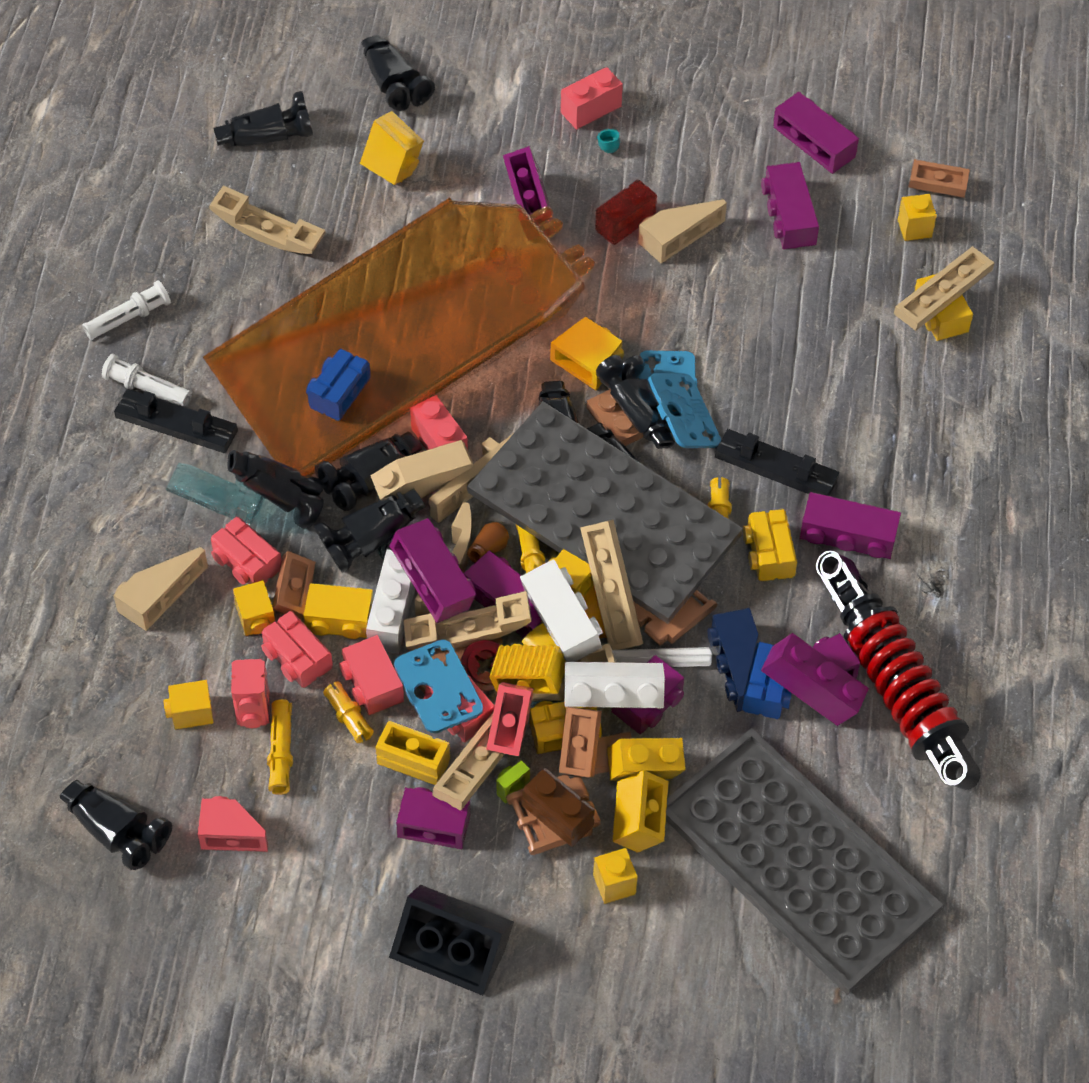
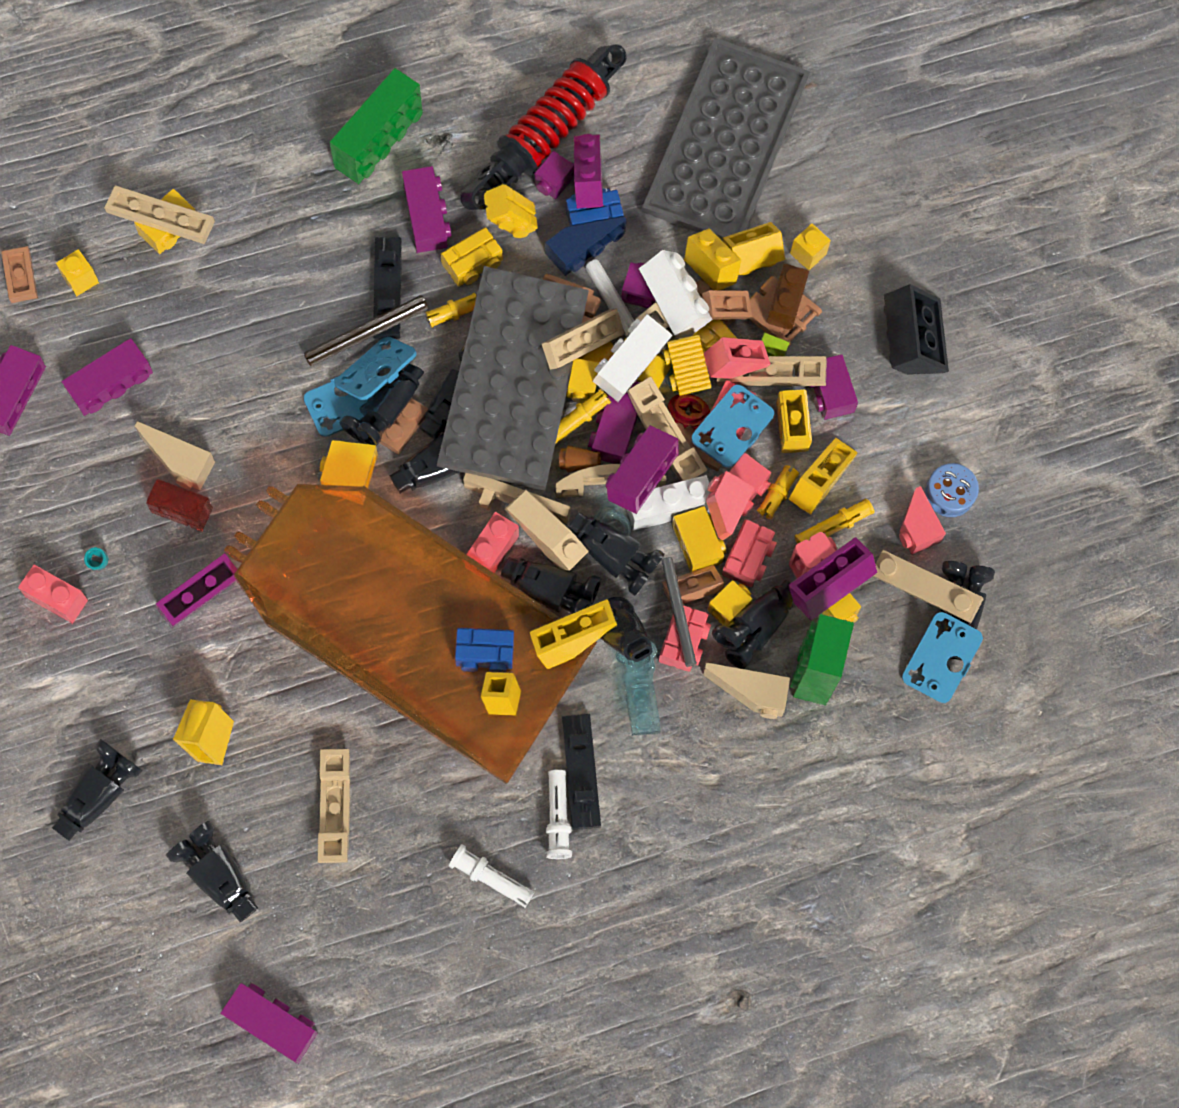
camera: 120 degrees left, 15 degrees up
none -> magenta brick [220,982,318,1064]
none -> dark brown axle [304,295,428,366]
none -> green brick [330,68,423,184]
none -> yellow brick [481,672,521,715]
none -> yellow brick [484,184,538,238]
none -> yellow slope [530,599,617,669]
none -> dark grey bar [661,557,697,667]
none -> coral slope [706,471,755,540]
none -> black piece [712,580,793,669]
none -> yellow slope [788,438,858,515]
none -> magenta brick [789,537,877,621]
none -> green brick [790,614,854,706]
none -> tan plate [873,550,983,624]
none -> dark azure axle [902,612,983,703]
none -> medium blue head [925,463,979,517]

